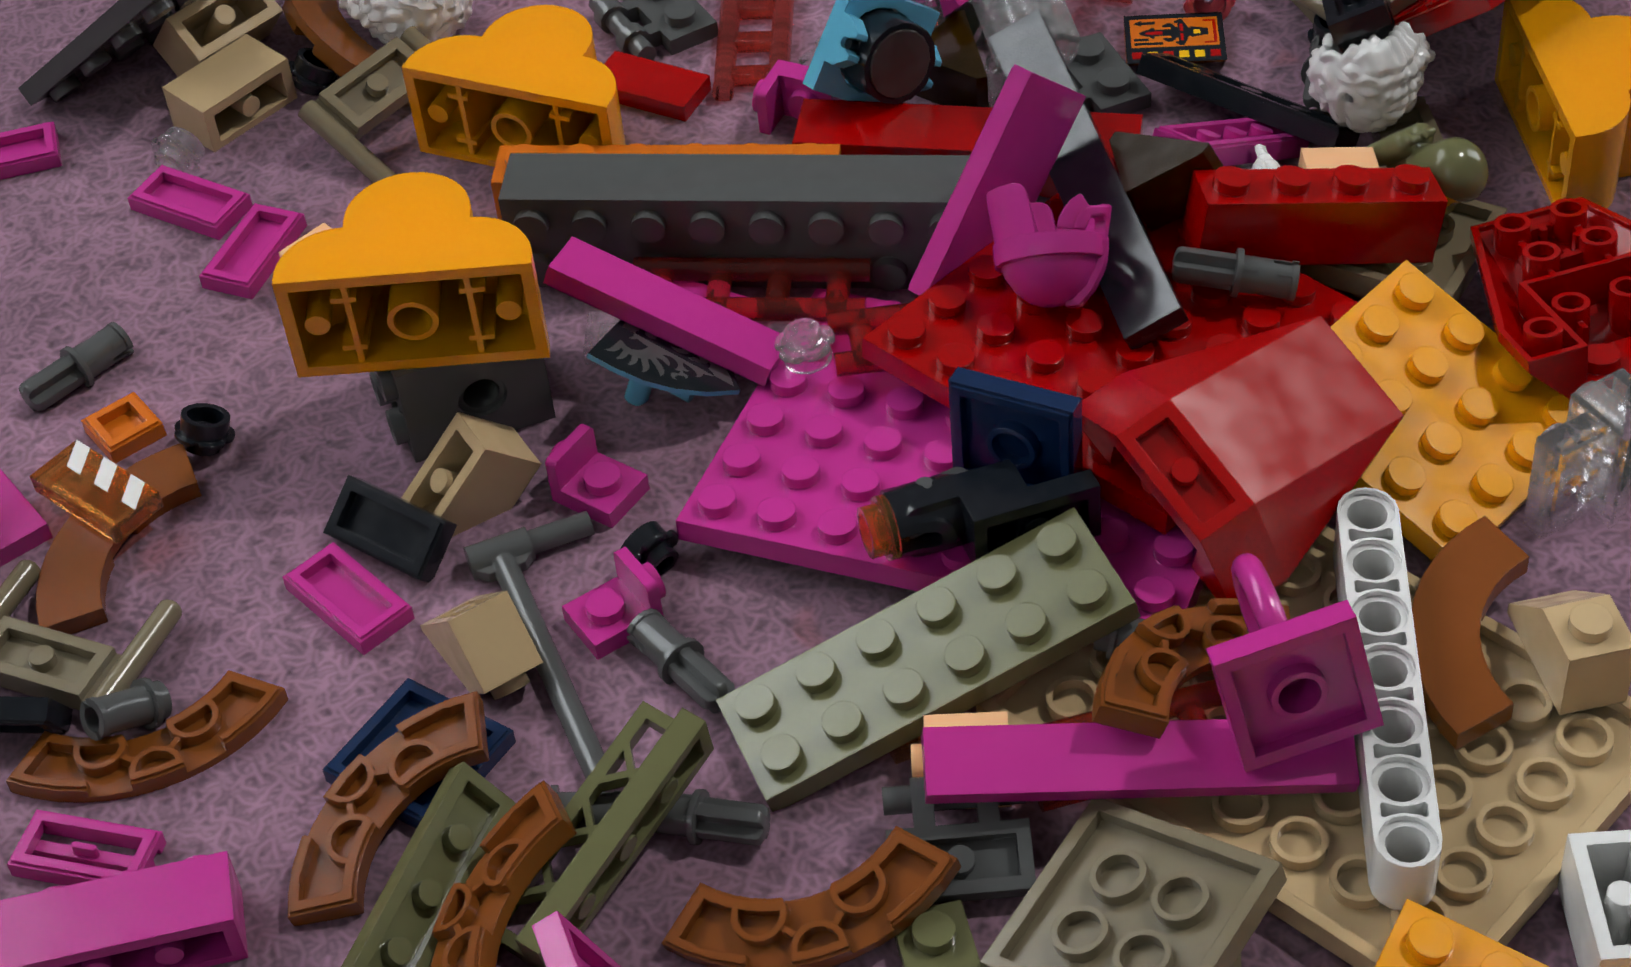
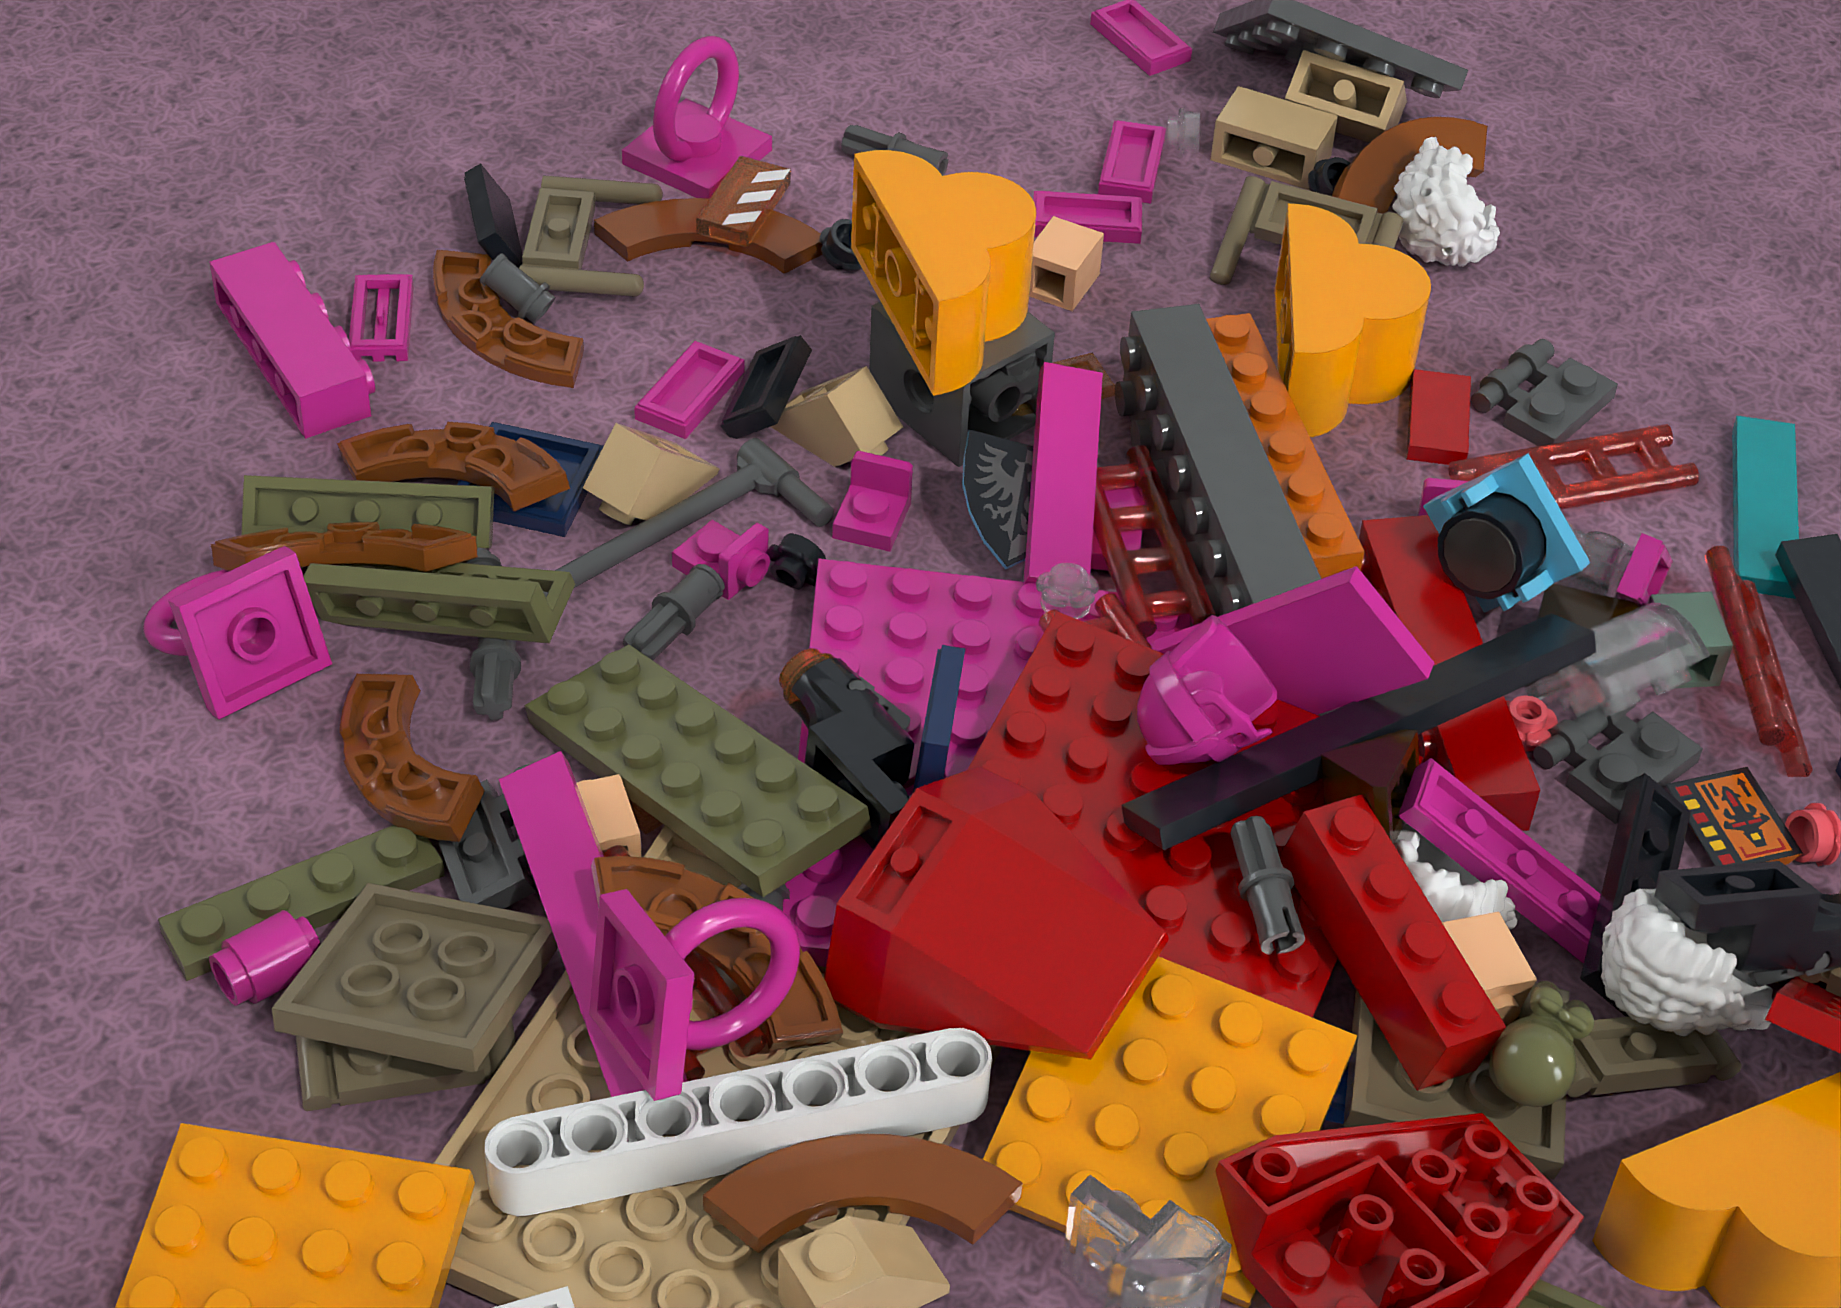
camera: 65 degrees right, 0 degrees up
orange tile [81,392,167,464] -> none

